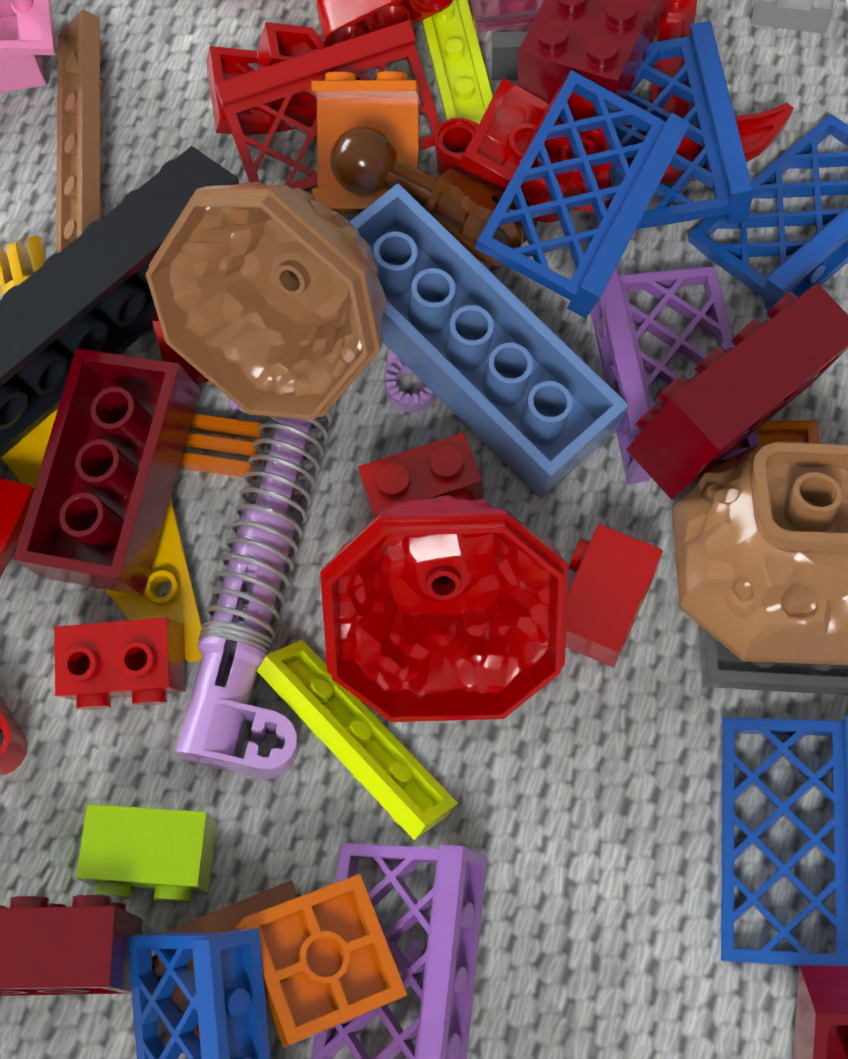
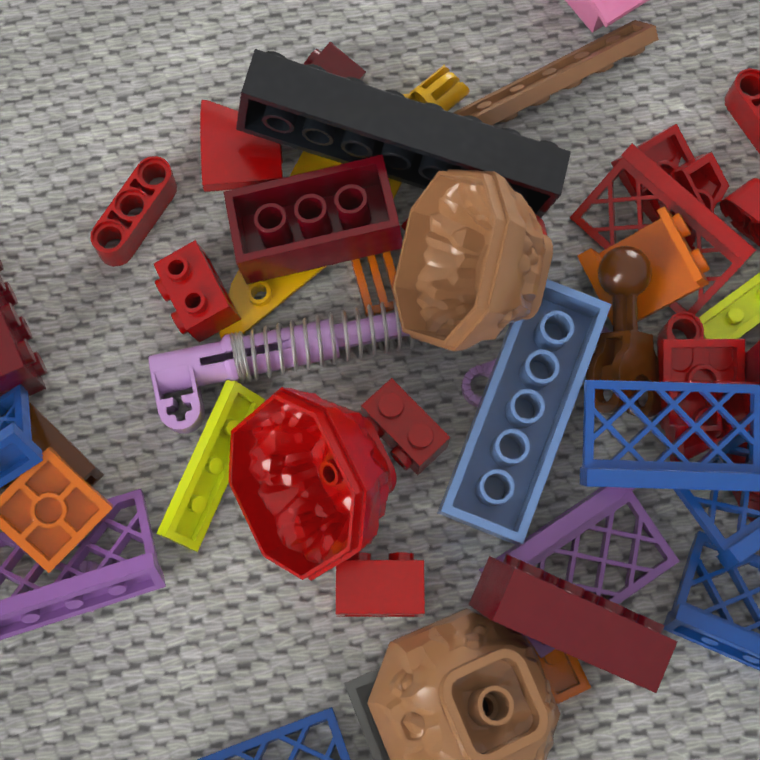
camera: 55 degrees right, 5 degrees up
lime brick [76,804,218,903] -> none

